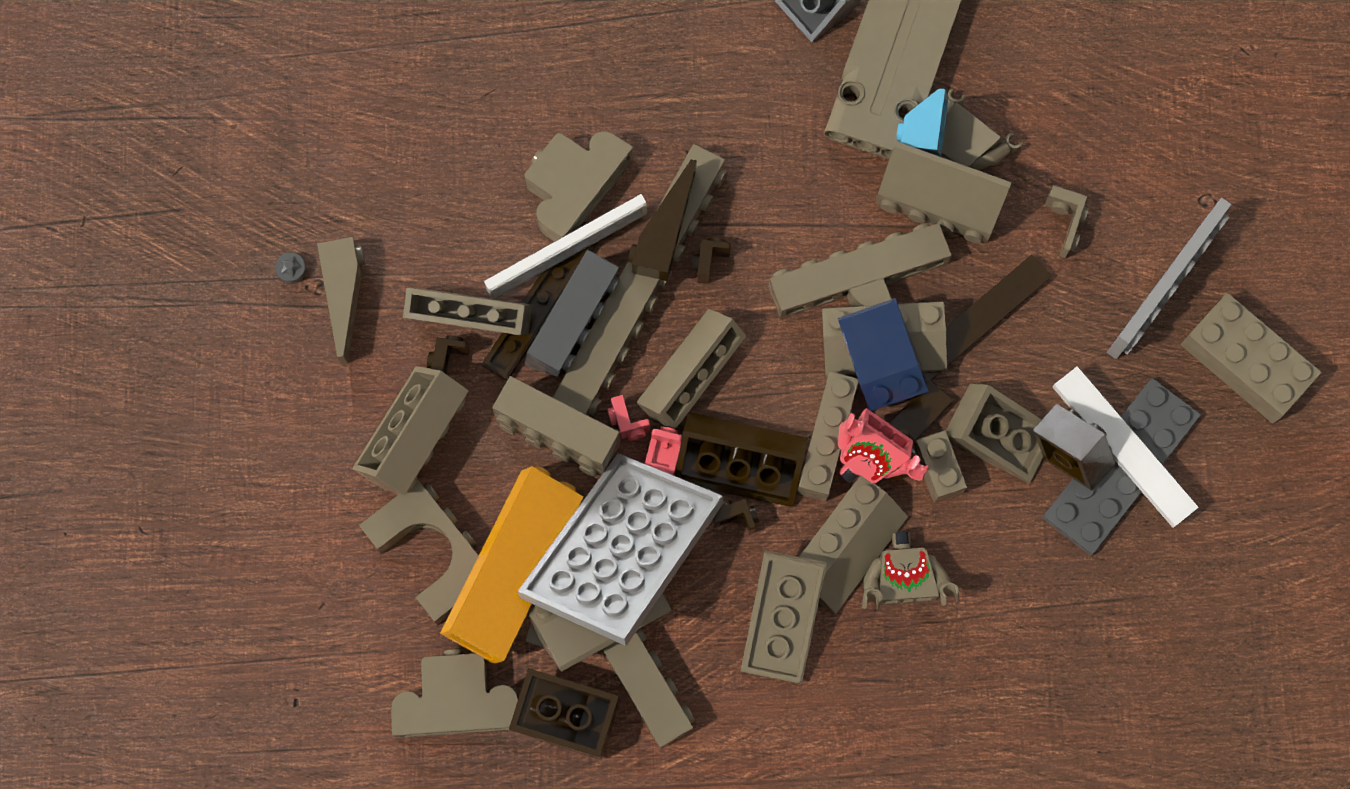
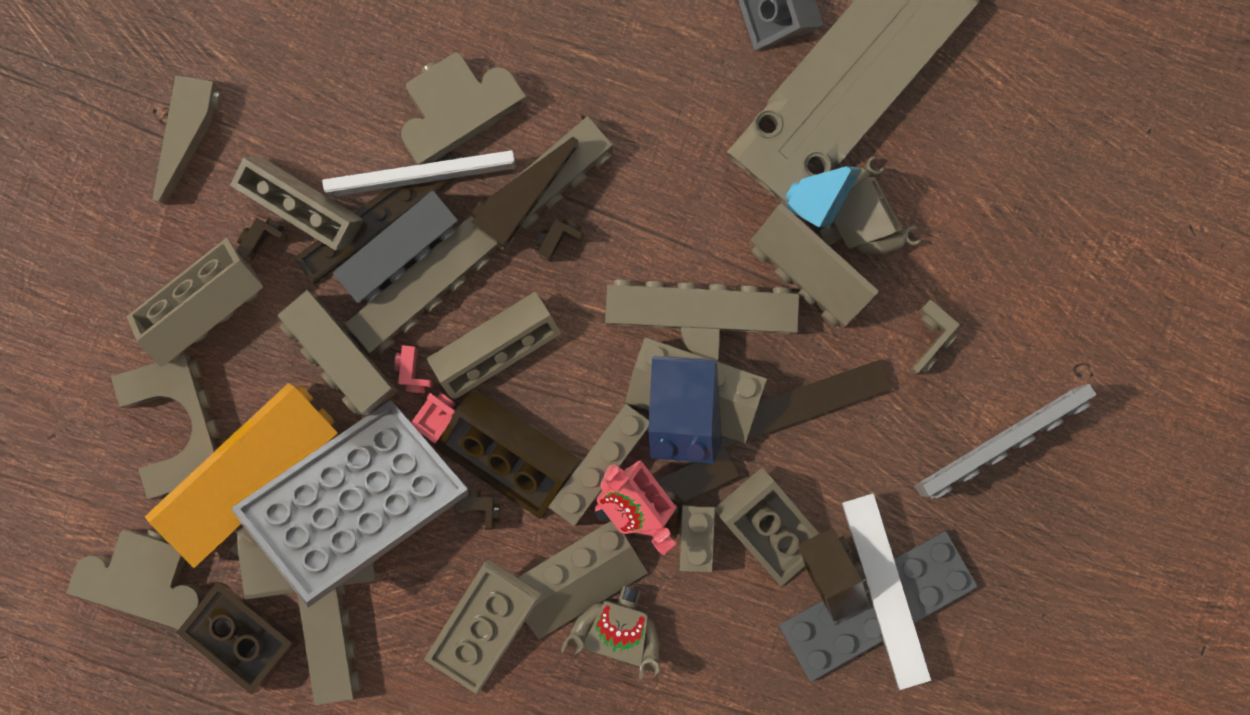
camera: 25 degrees right, 10 degrees up
dark grey tile [275,253,307,284] -> none
dark tan brick [1180,293,1322,424] -> none

